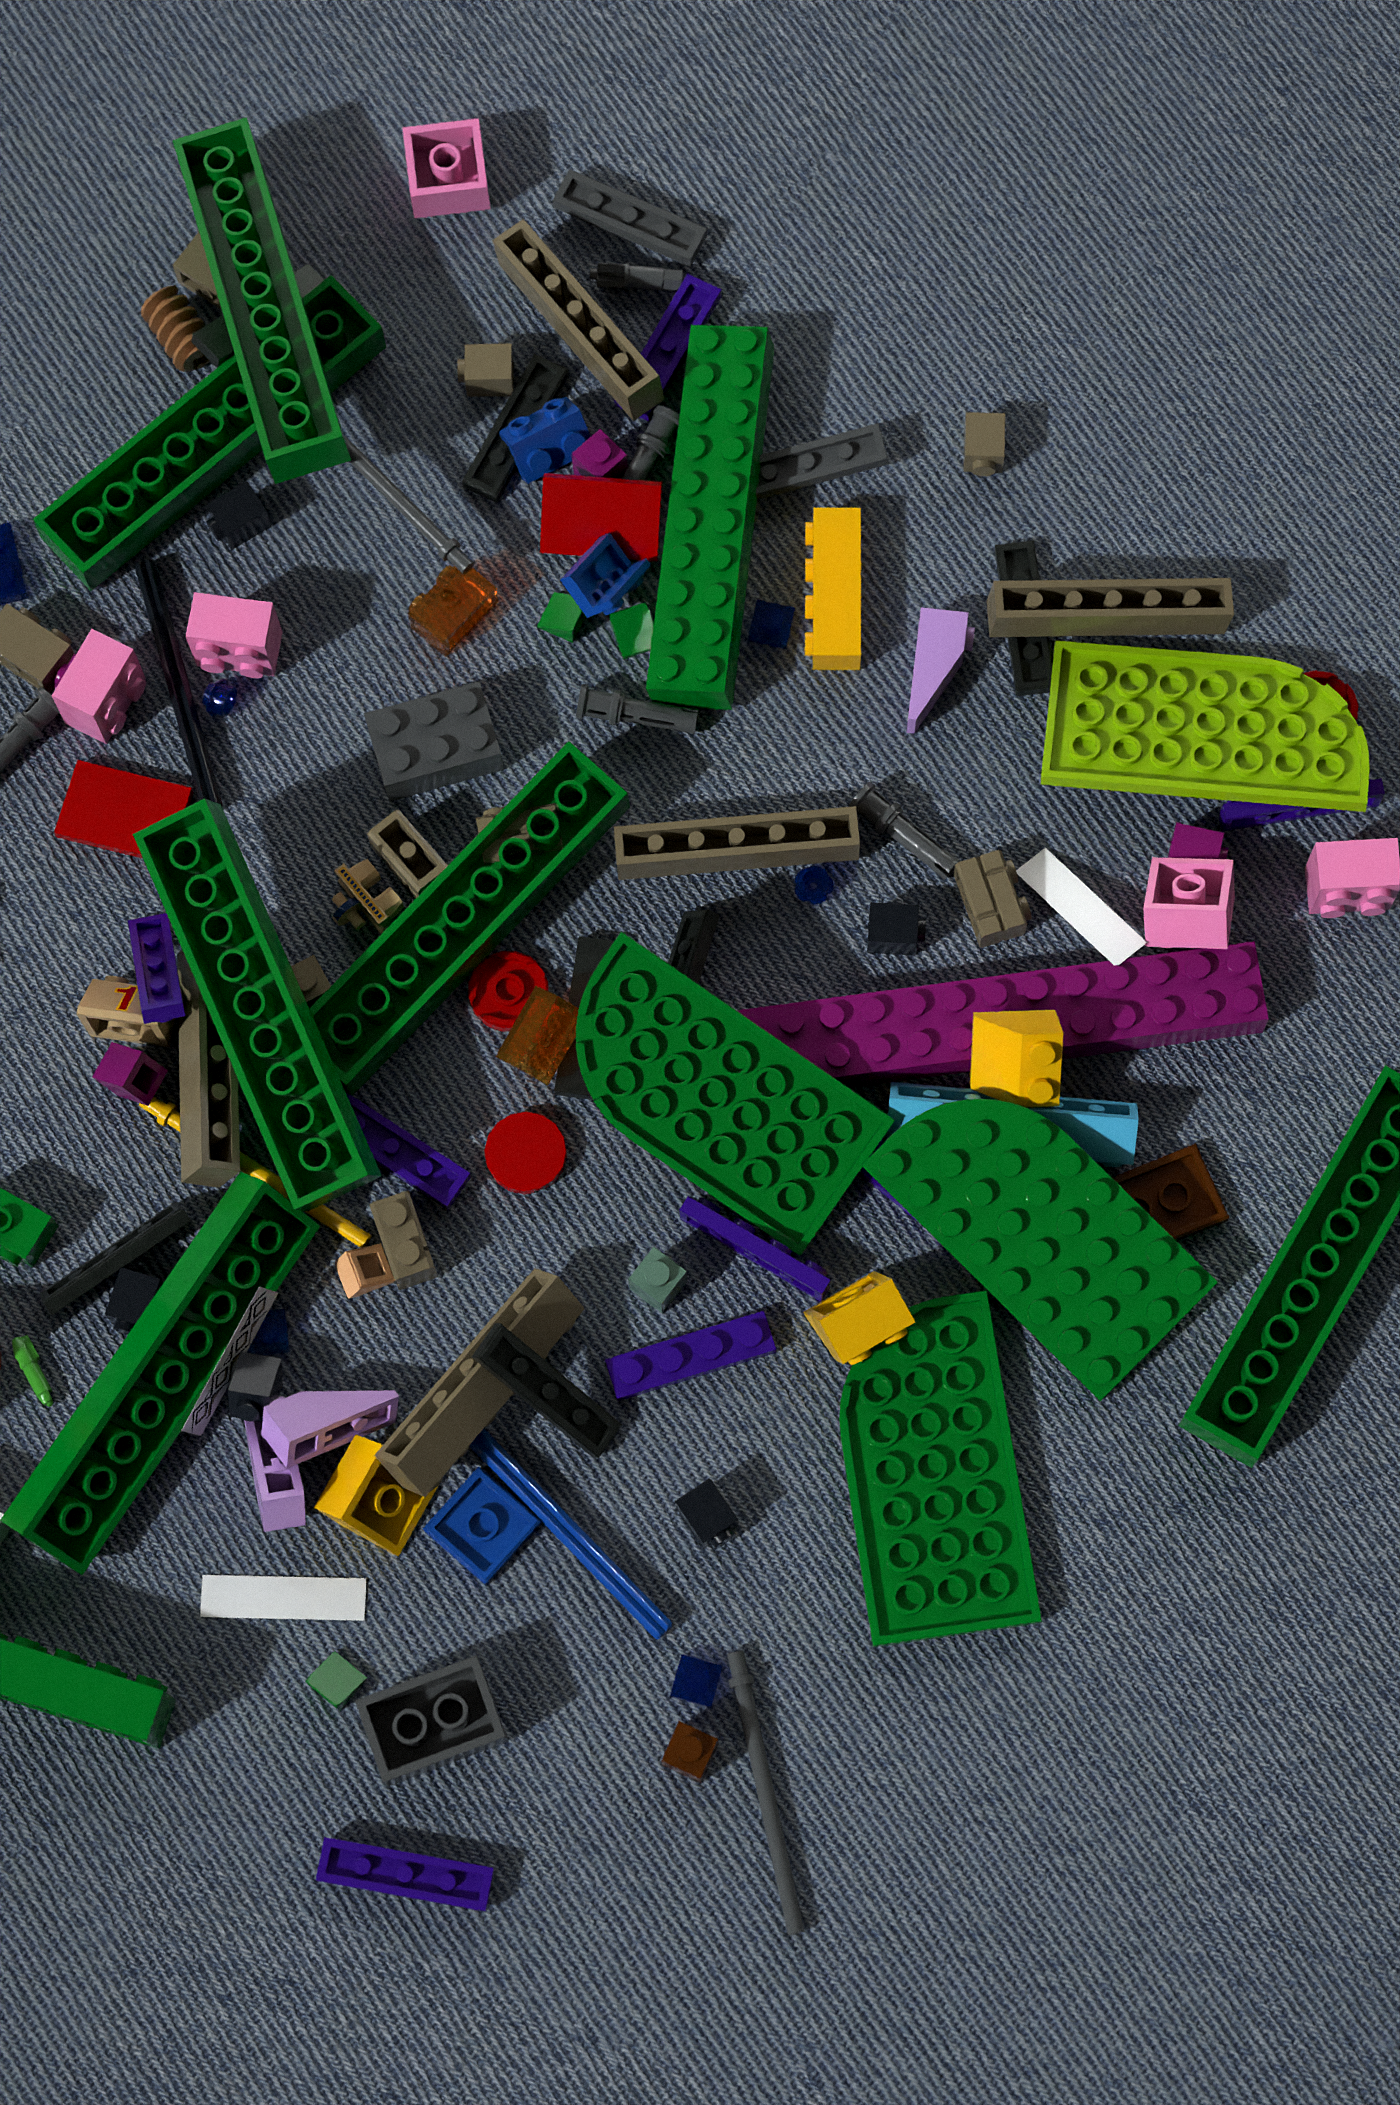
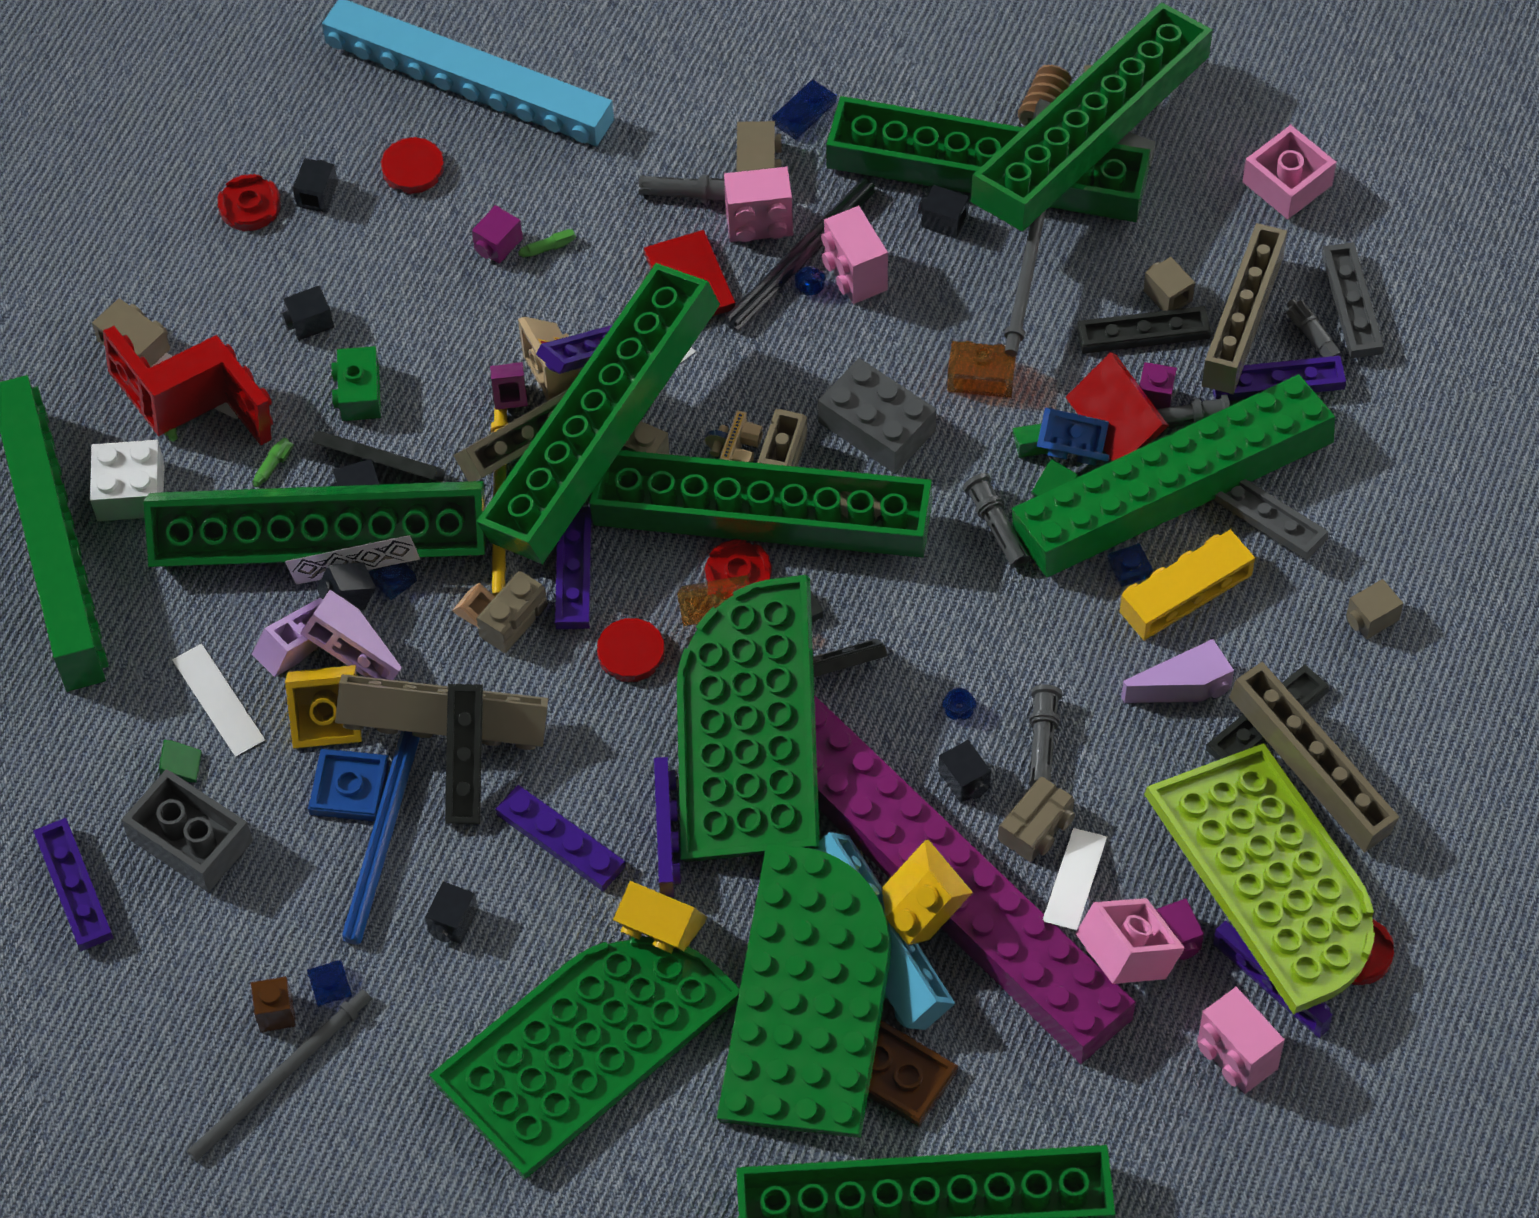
camera: 55 degrees right, 15 degrees down
blue bracket [499,397,591,484] -> none
dark tan brick [614,806,860,880] -> none
sand green brick [628,1247,688,1314] -> none

